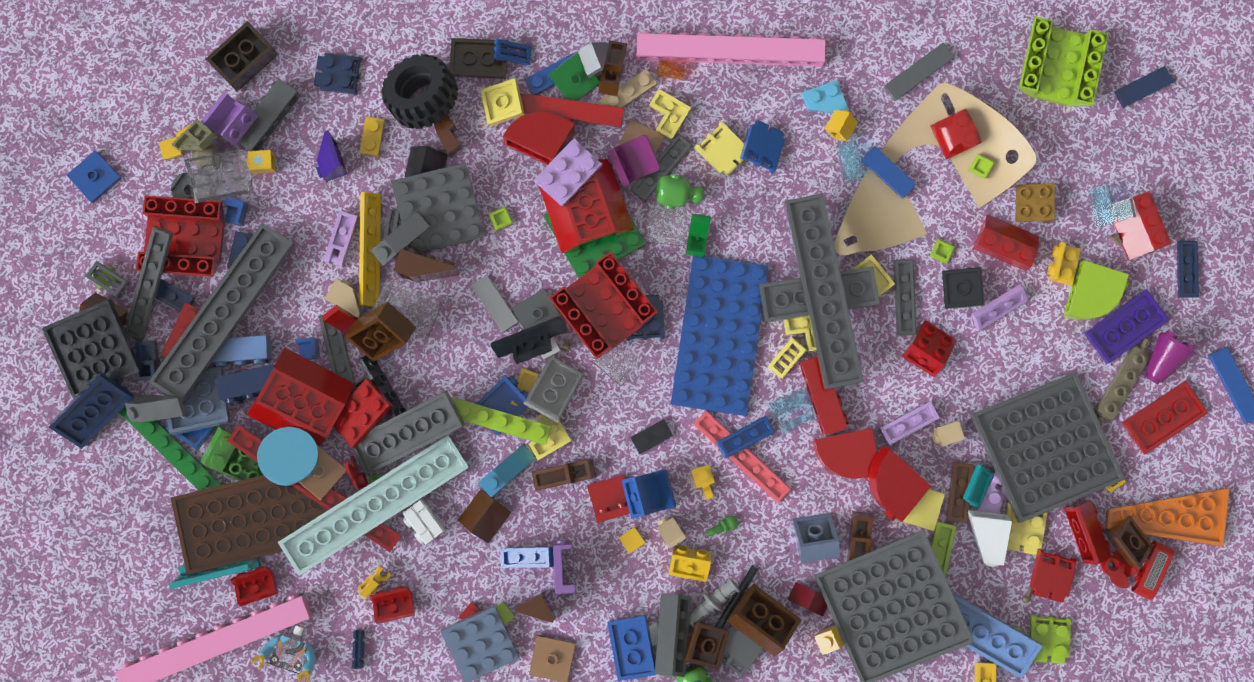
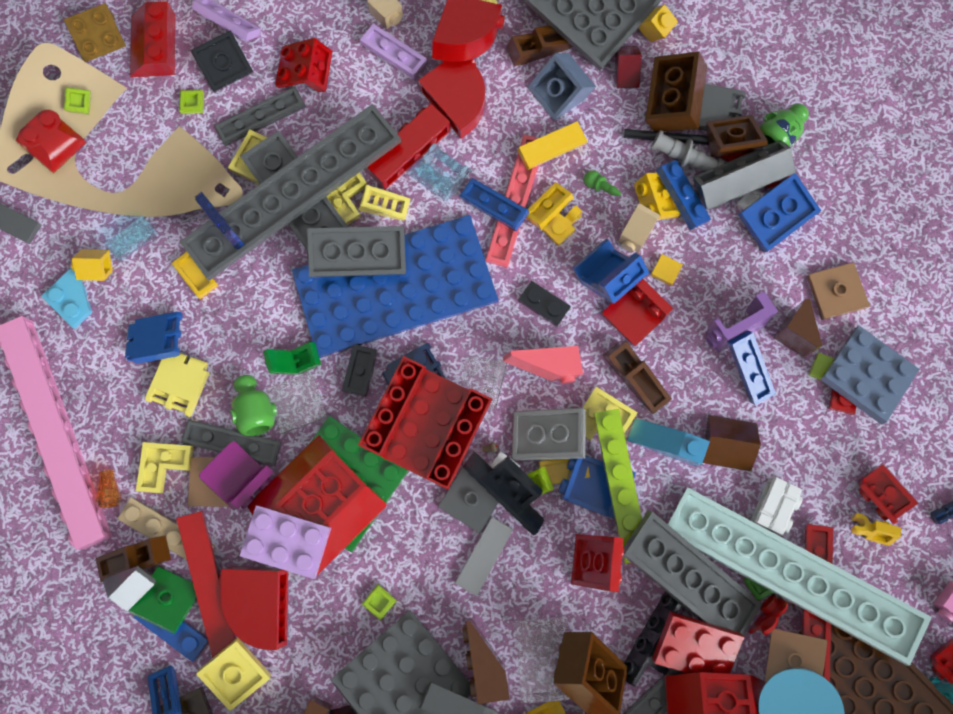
camera: 110 degrees left, 5 degrees down
blue tile [861,146,916,199] -> none
none -> yellow tile [171,251,218,299]
none -> clear blue tile [195,192,244,249]
none -> dark grey plate [307,226,406,277]
none -> black plate [342,345,378,397]
none -> coral slope [502,346,583,384]
none -> yellow tile [517,121,588,170]
none -> yellow plate [526,182,574,230]
none -> lime tile [527,467,554,495]
none -> red plate [571,534,624,592]
none -> blue plate [656,160,711,231]

